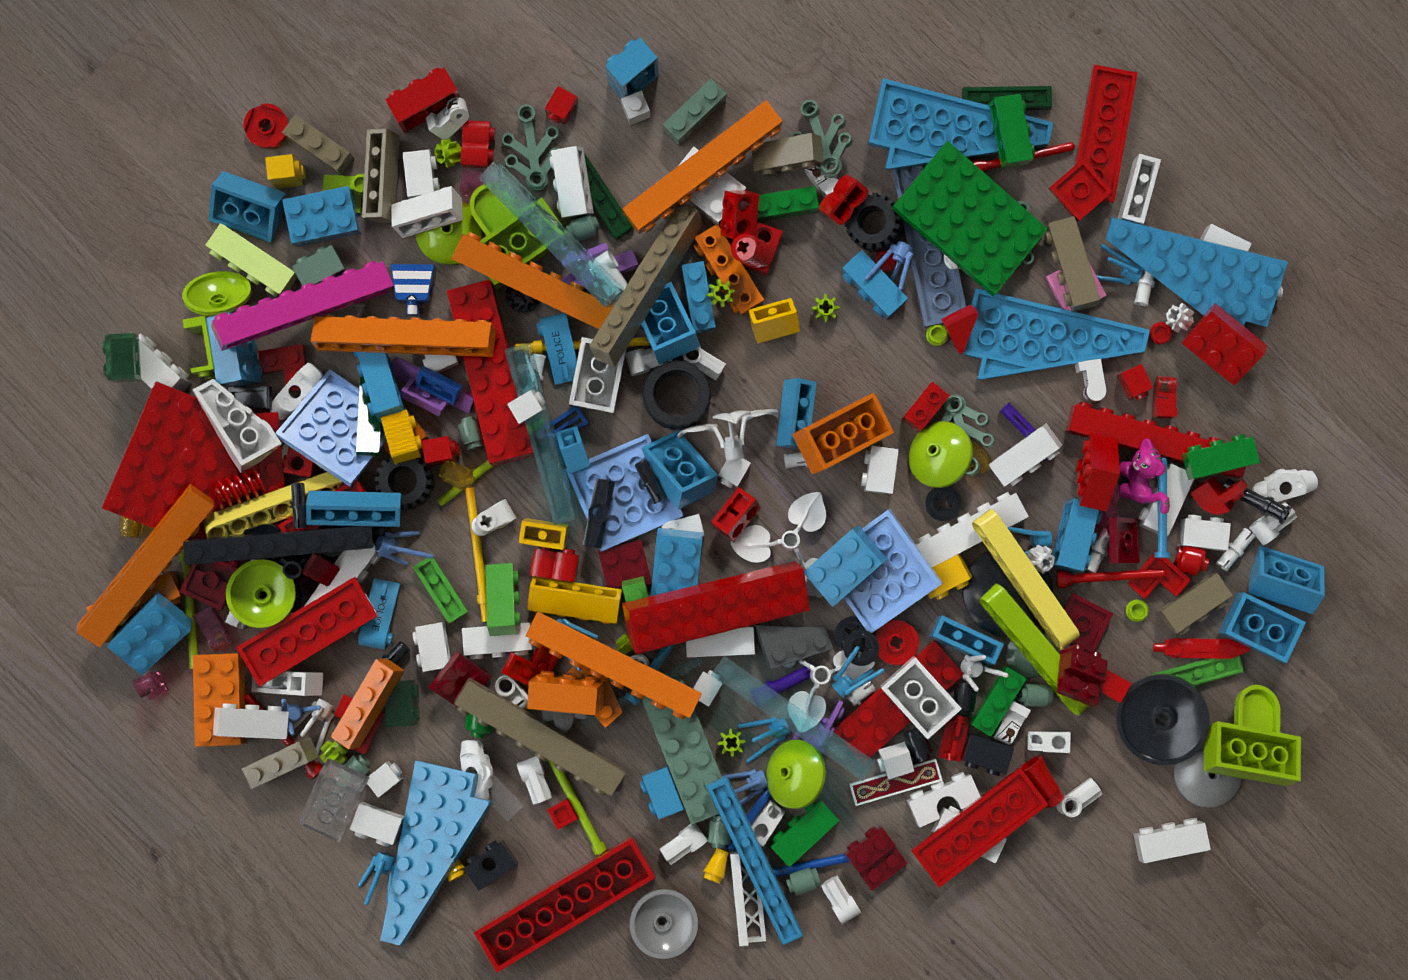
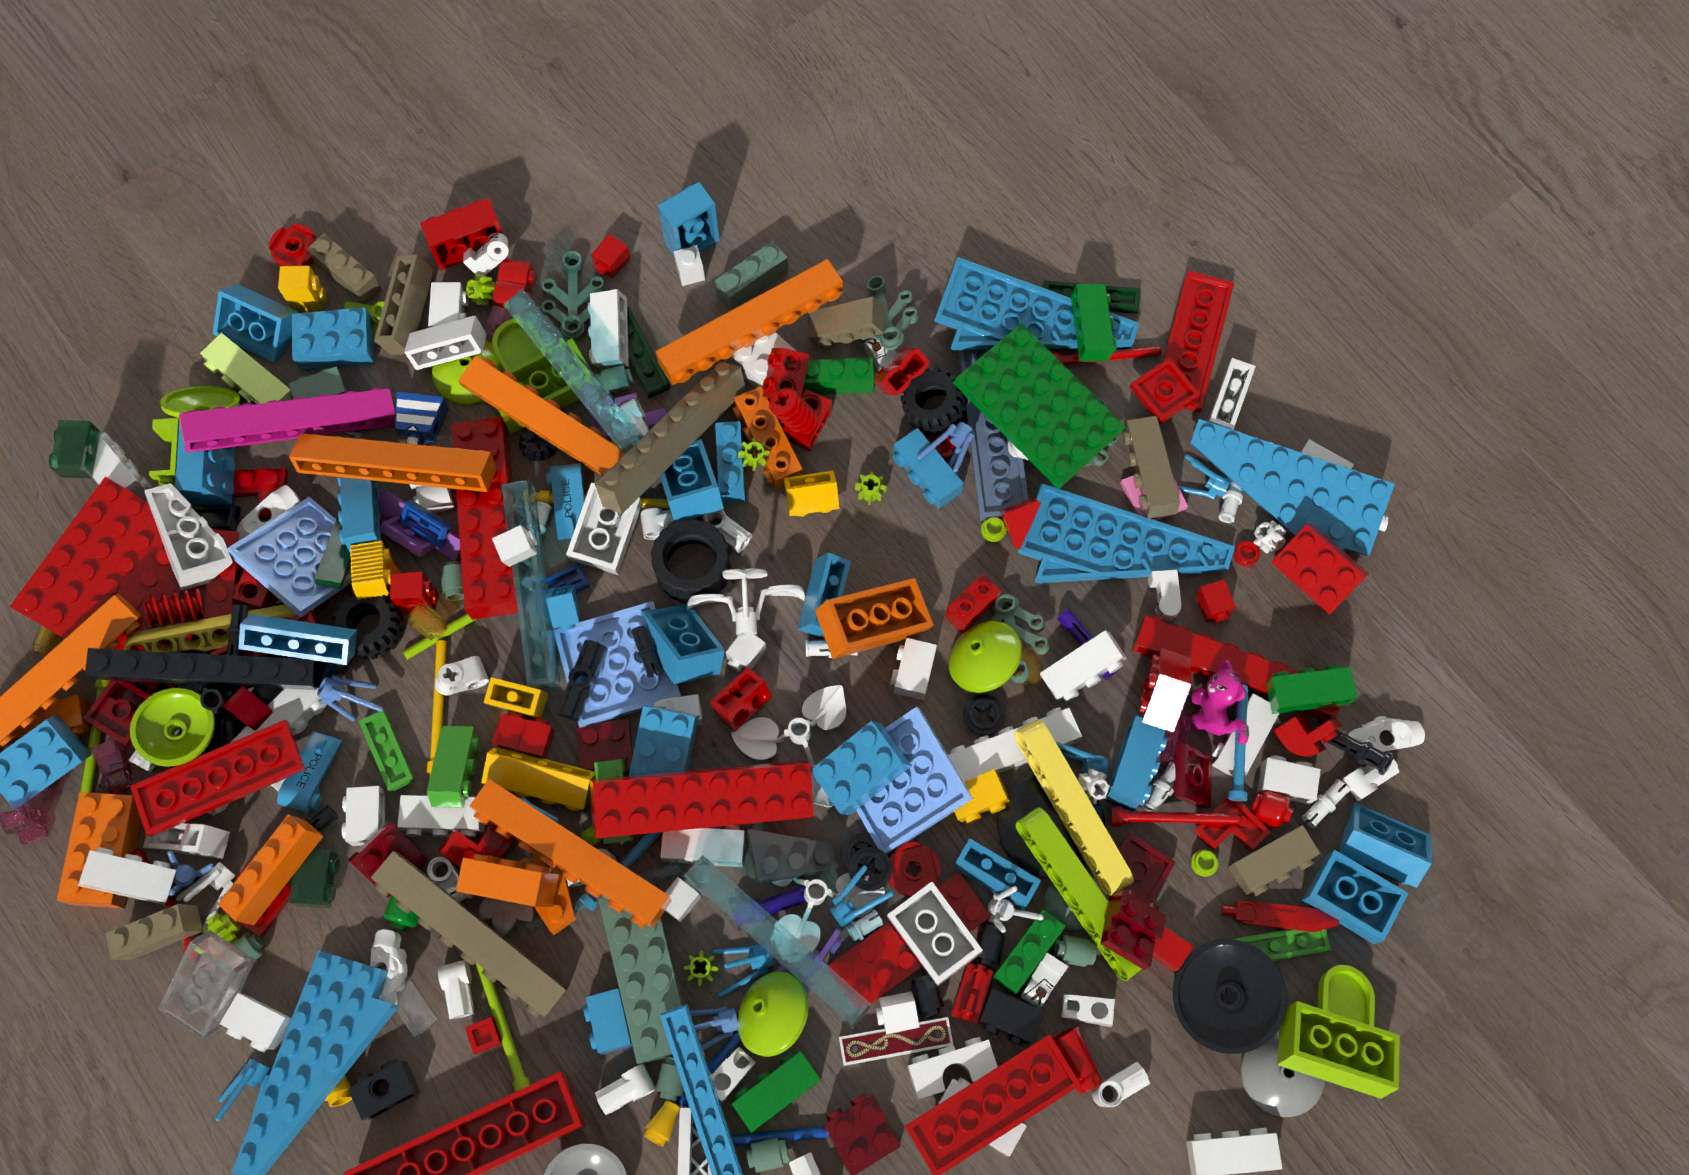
camera: 10 degrees right, 15 degrees down
white brick [364,761,403,798] -> none
red leg [1152,376,1177,419] -> none

